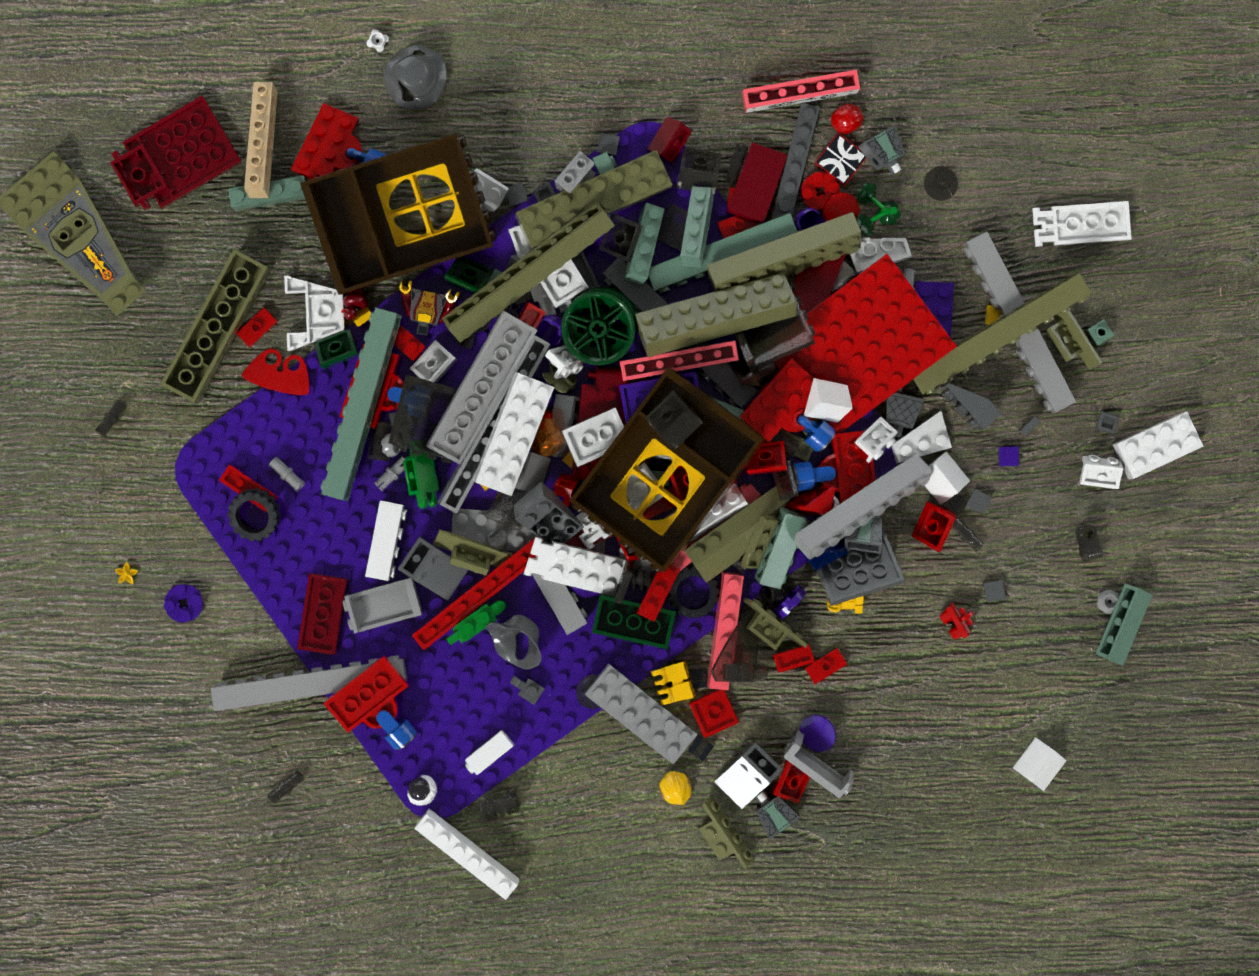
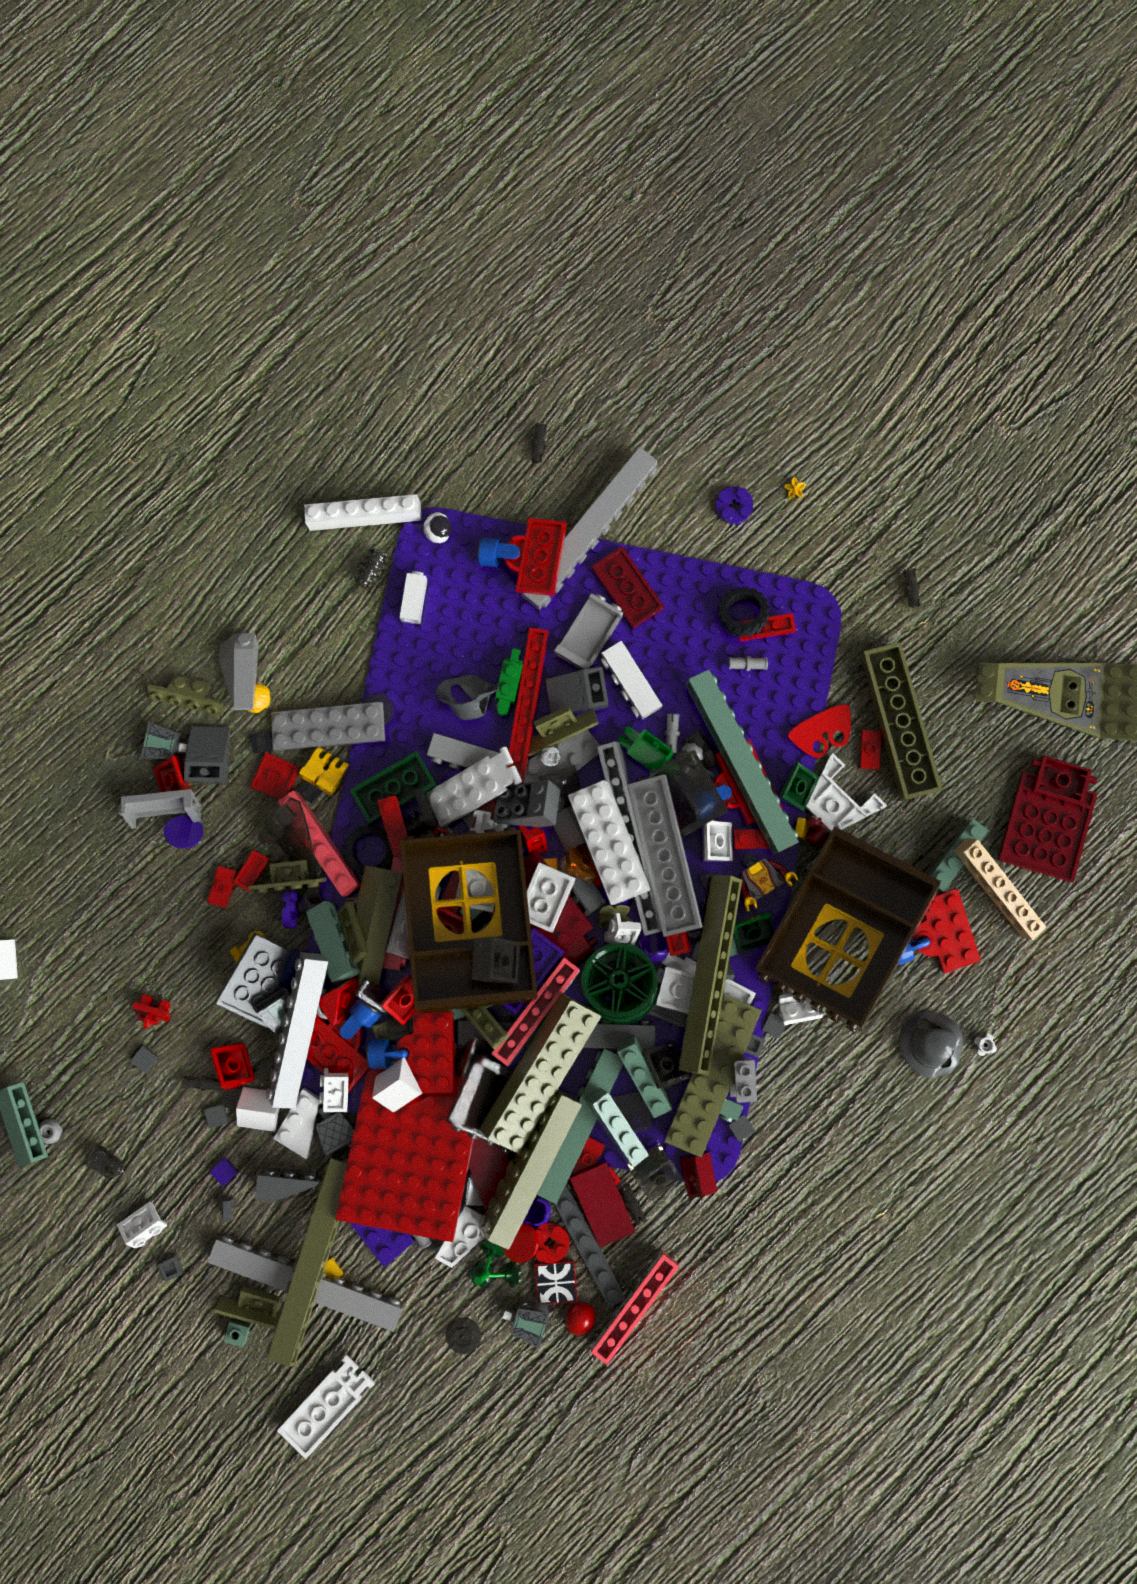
camera: 140 degrees right, 5 degrees down
dark grey plate [510,675,545,705] -> none
white brick [1113,412,1204,479] -> none
none -> light grey wedge [219,633,259,710]
none -> olive tile [460,1006,510,1050]

